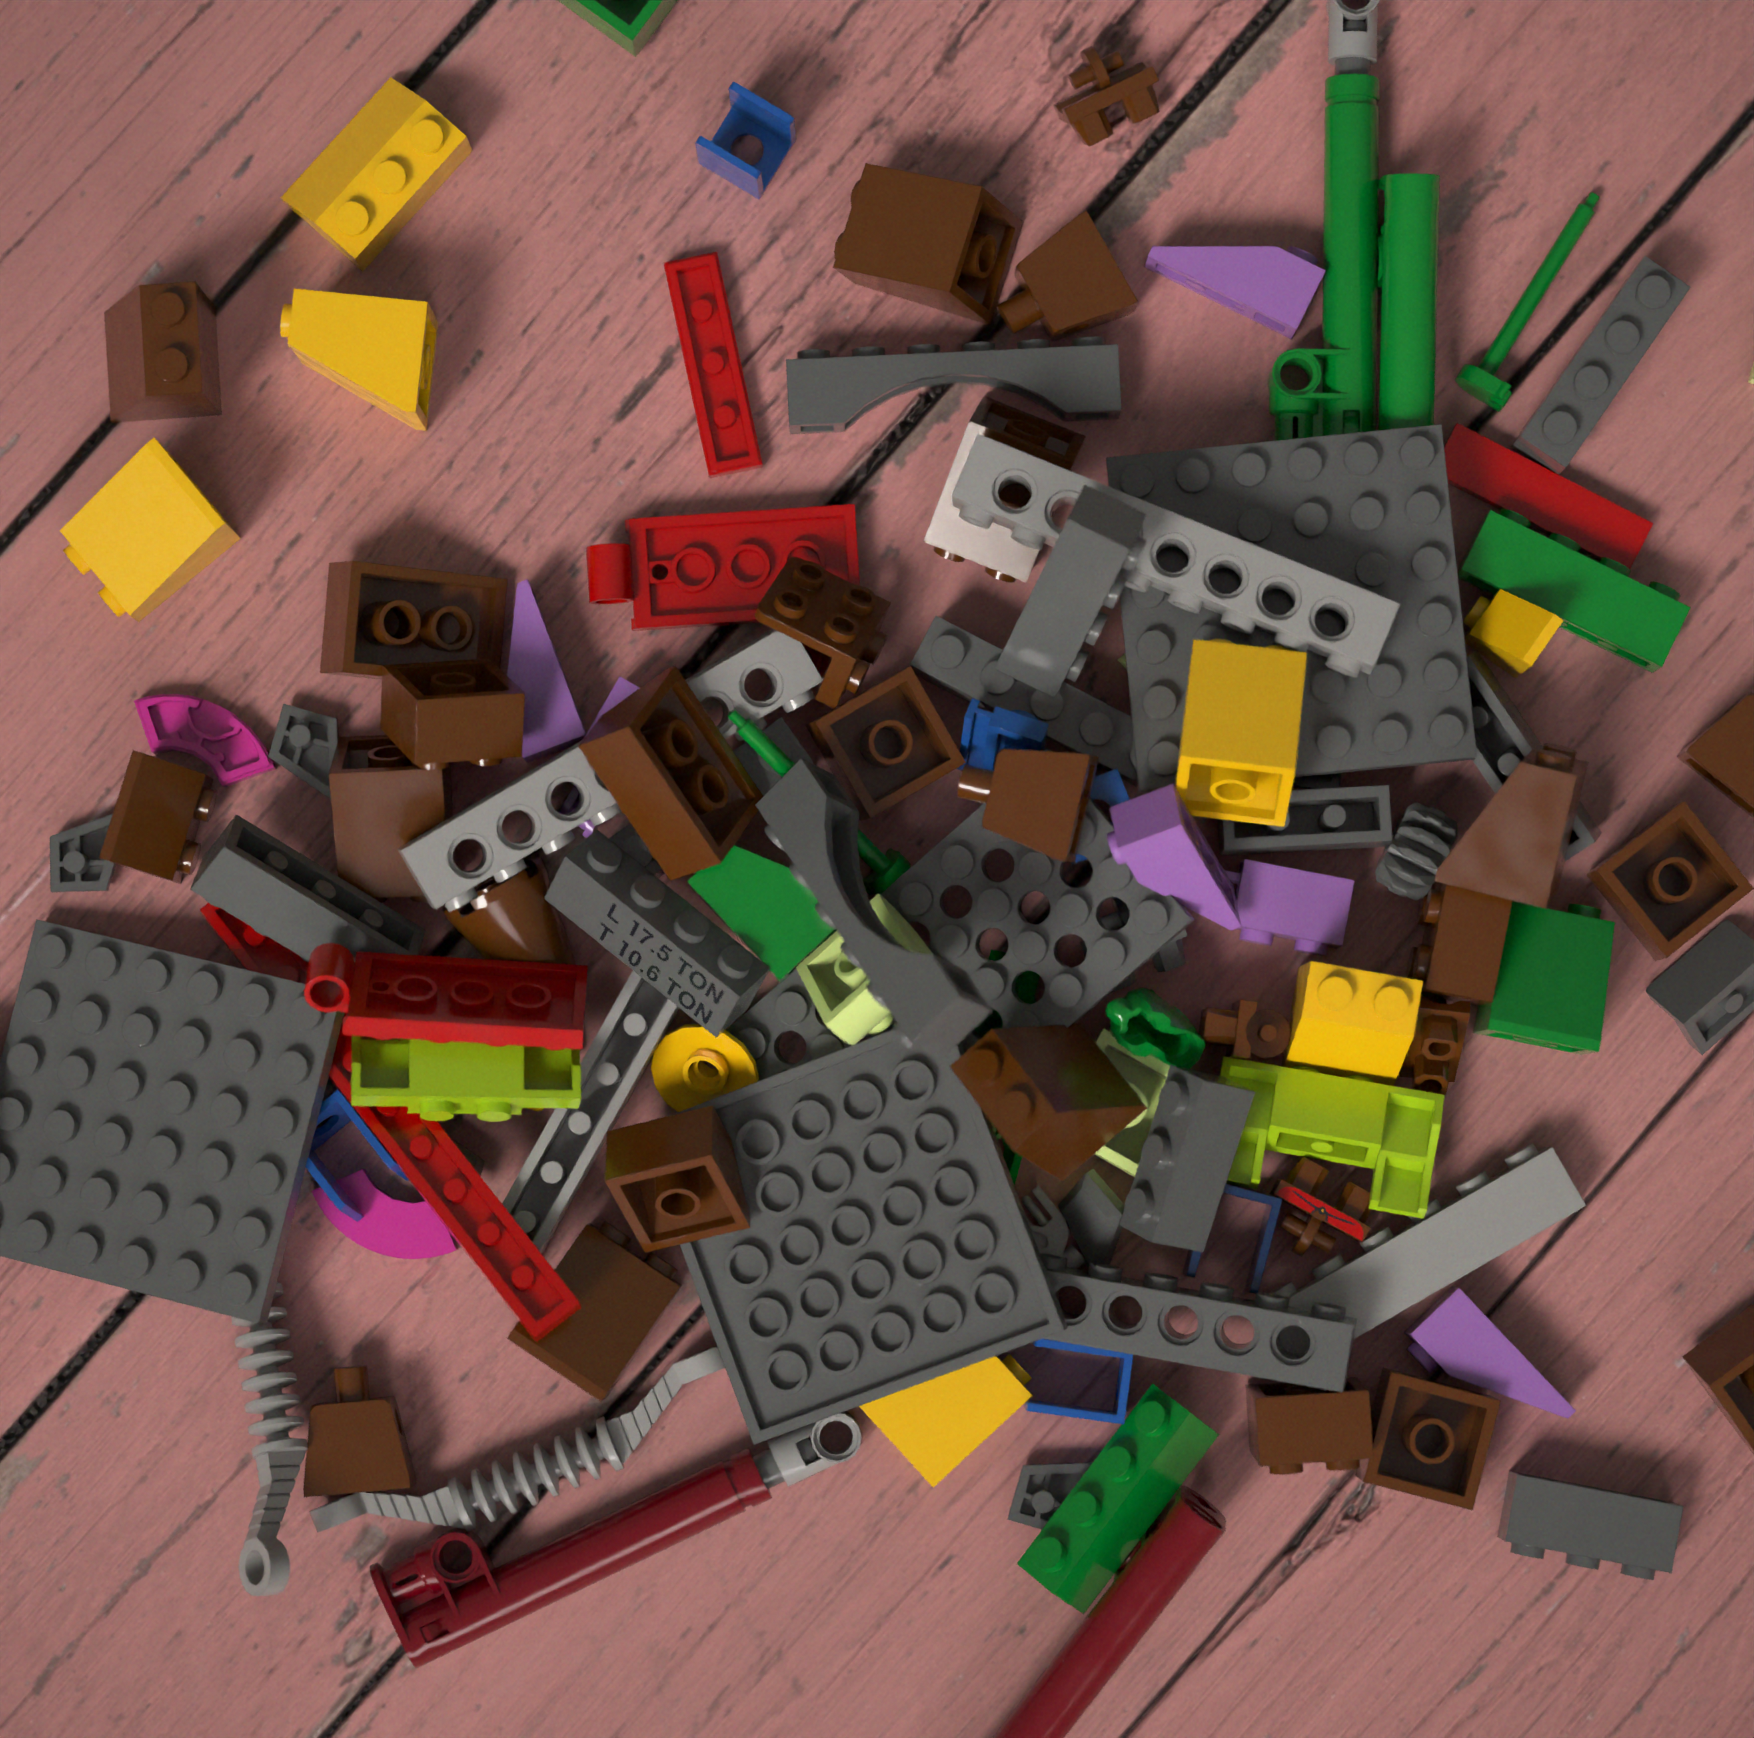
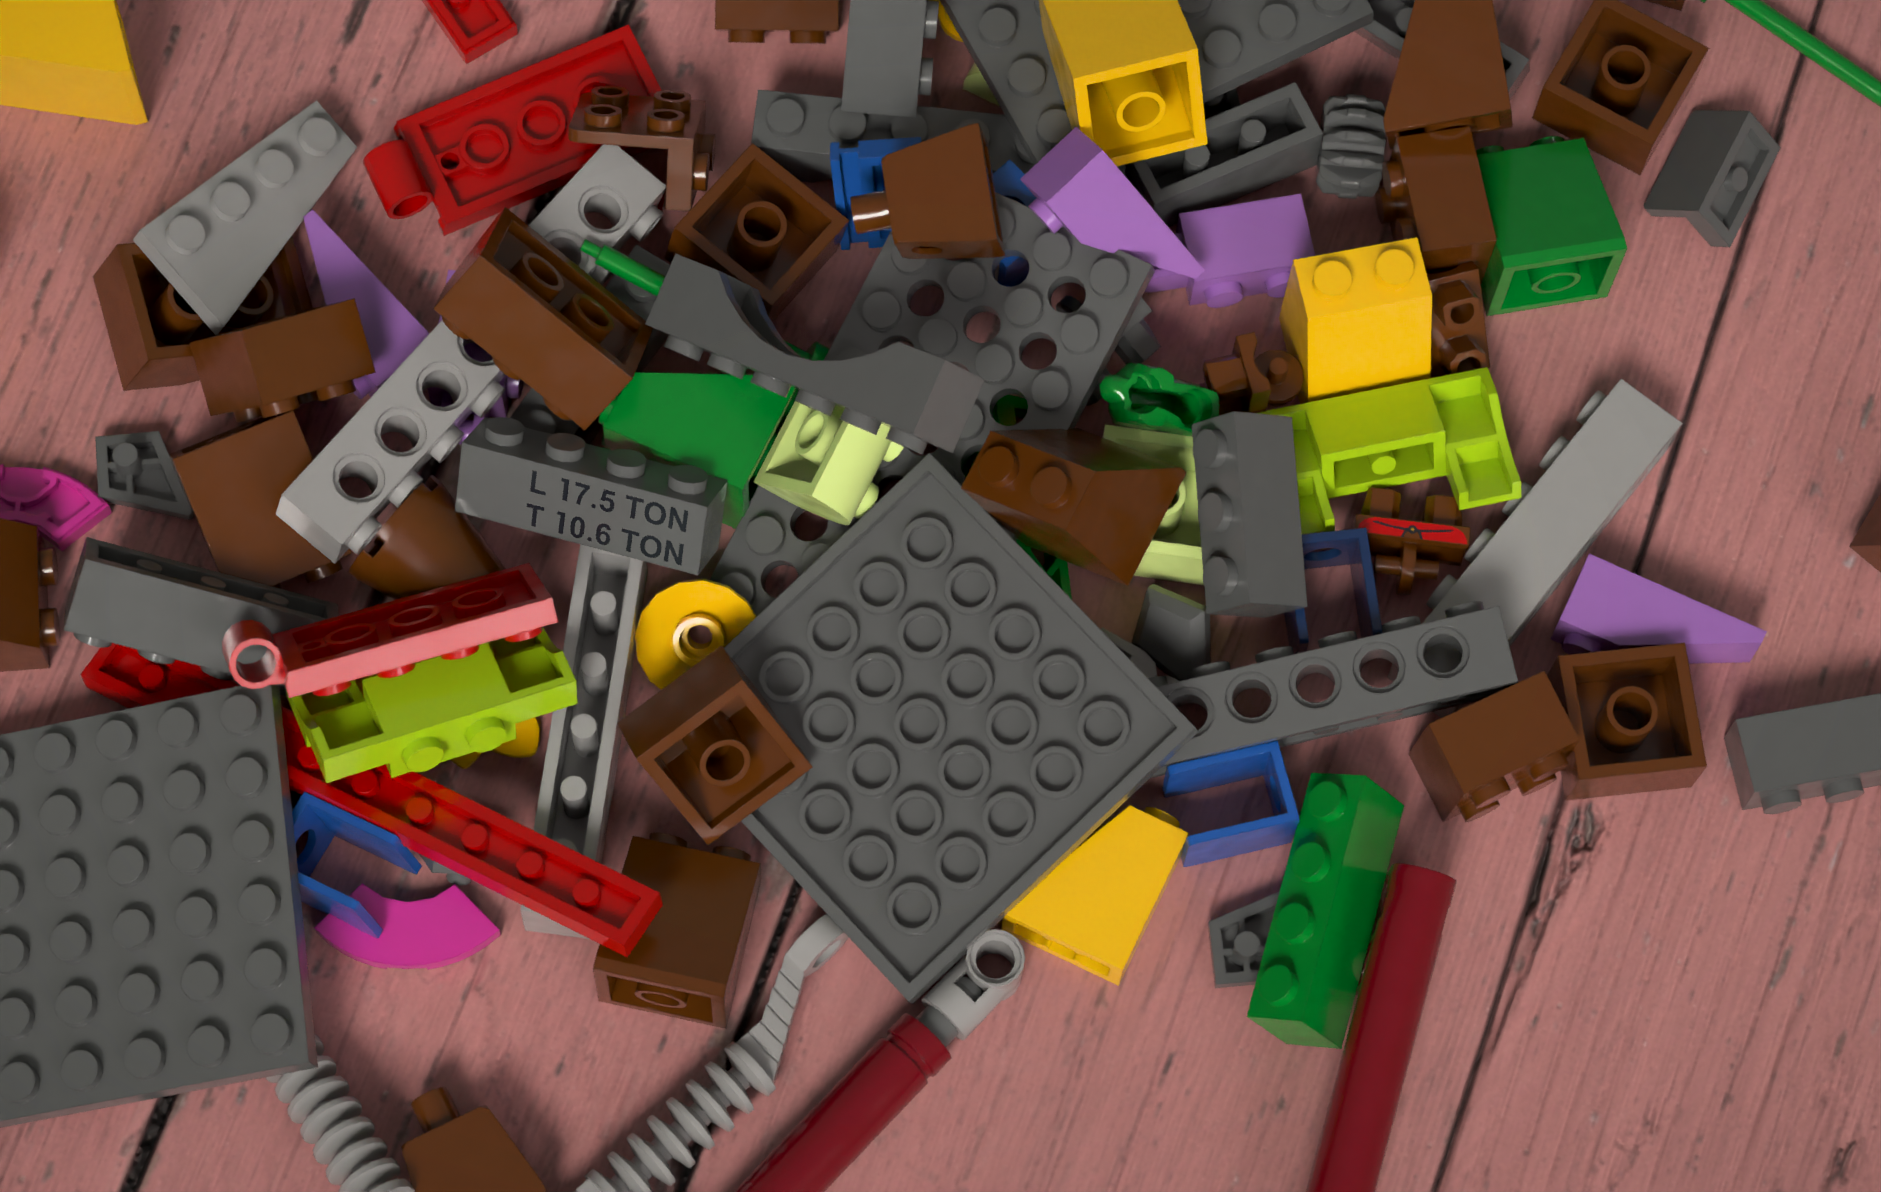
camera: 25 degrees left, 15 degrees down
none -> light grey wing [133,100,357,335]

